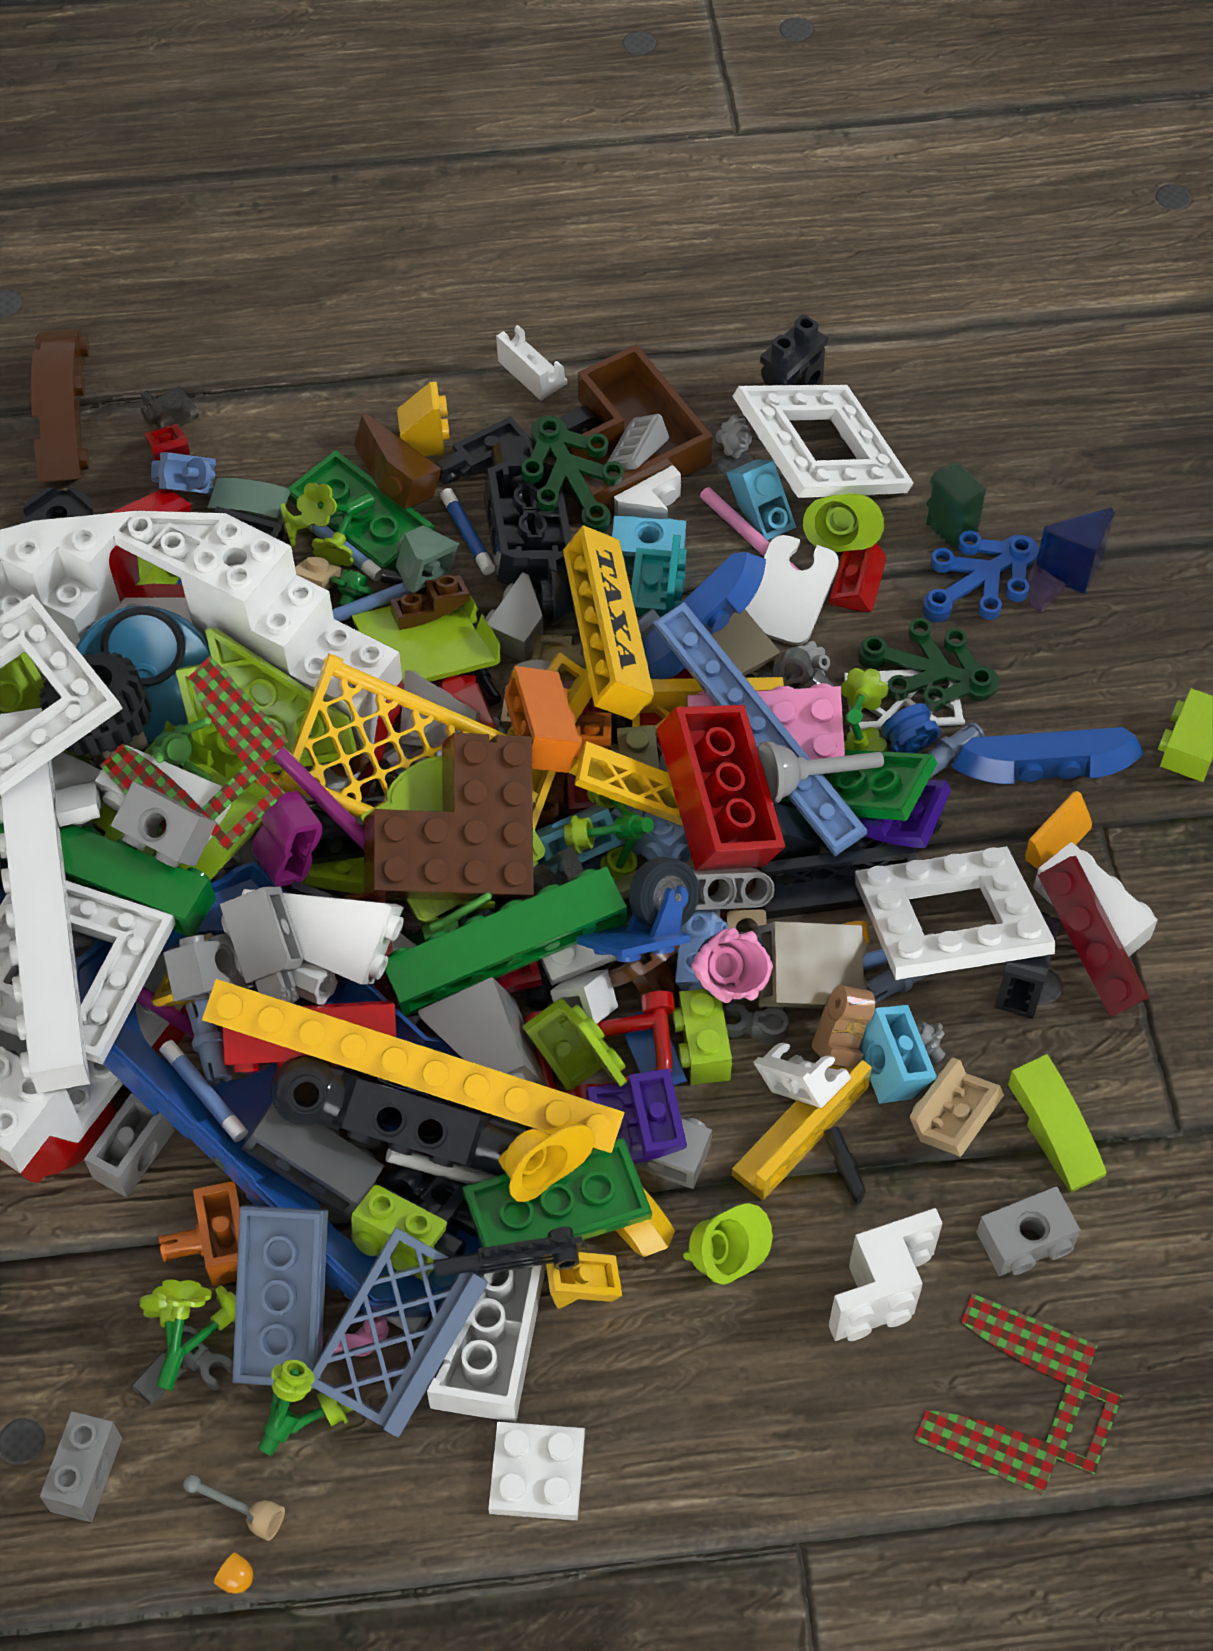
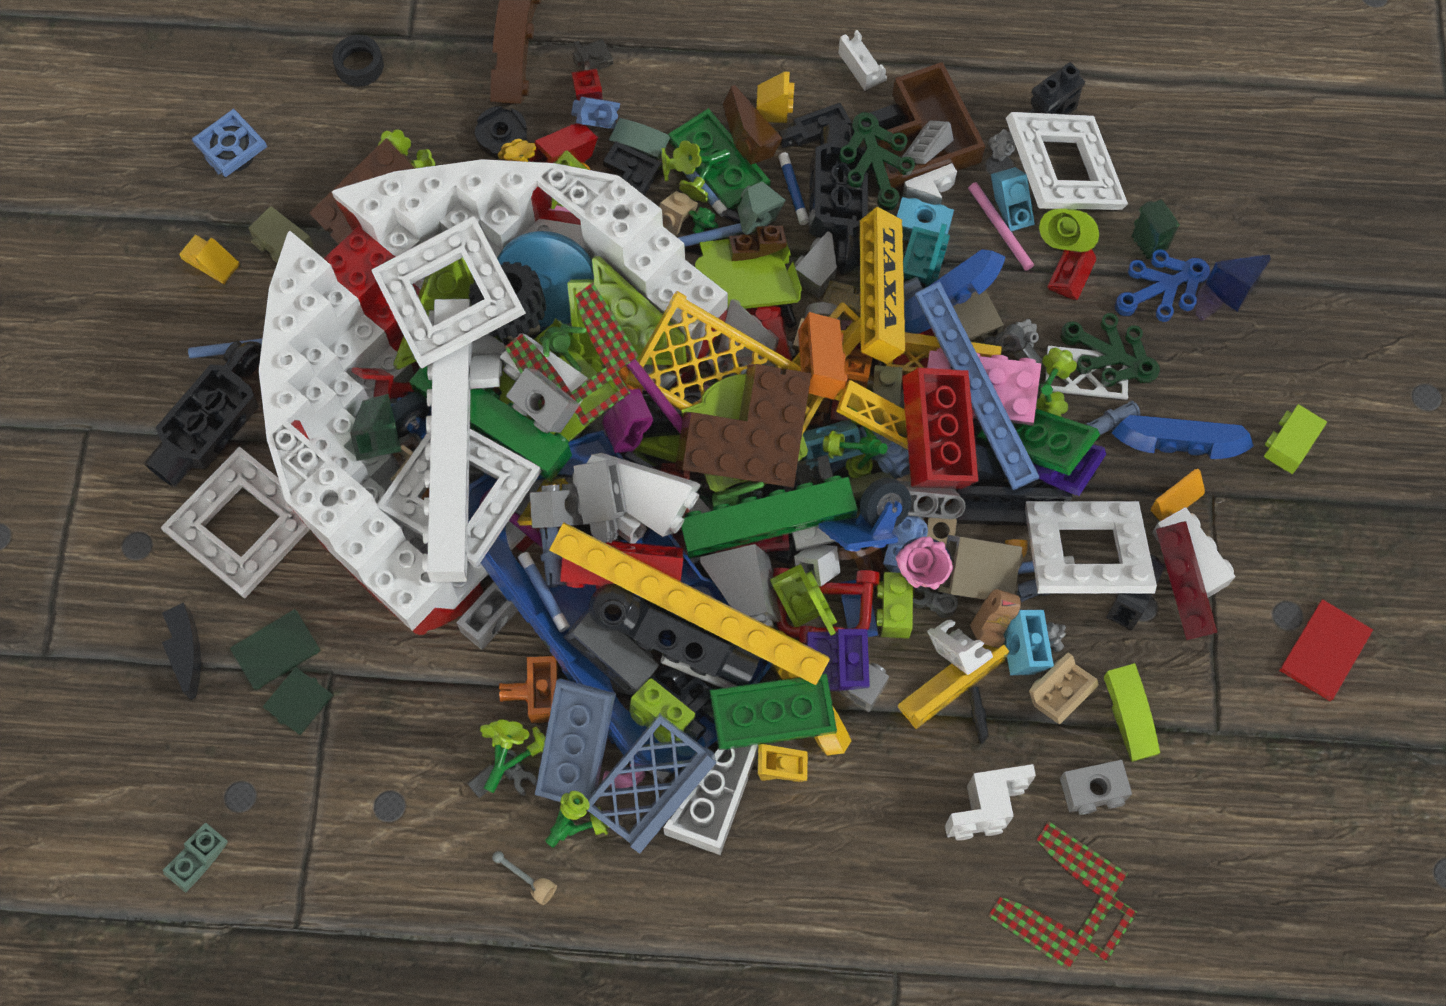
camera: 10 degrees right, 10 degrees up
light grey brick [40,1411,122,1523] -> none
black tyre [100,607,185,686] -> none
light orange hinge [214,1552,253,1594] -> none
black piece [433,1227,587,1277] -> none
white plate [489,1422,585,1521] -> none
yellow piece [499,1124,595,1202] -> none
lime piece [683,1203,773,1285] -> none
white piece [745,535,839,646] -> none
light grey piece [757,741,884,804] -> none
blue wheel [880,703,941,753] -> none

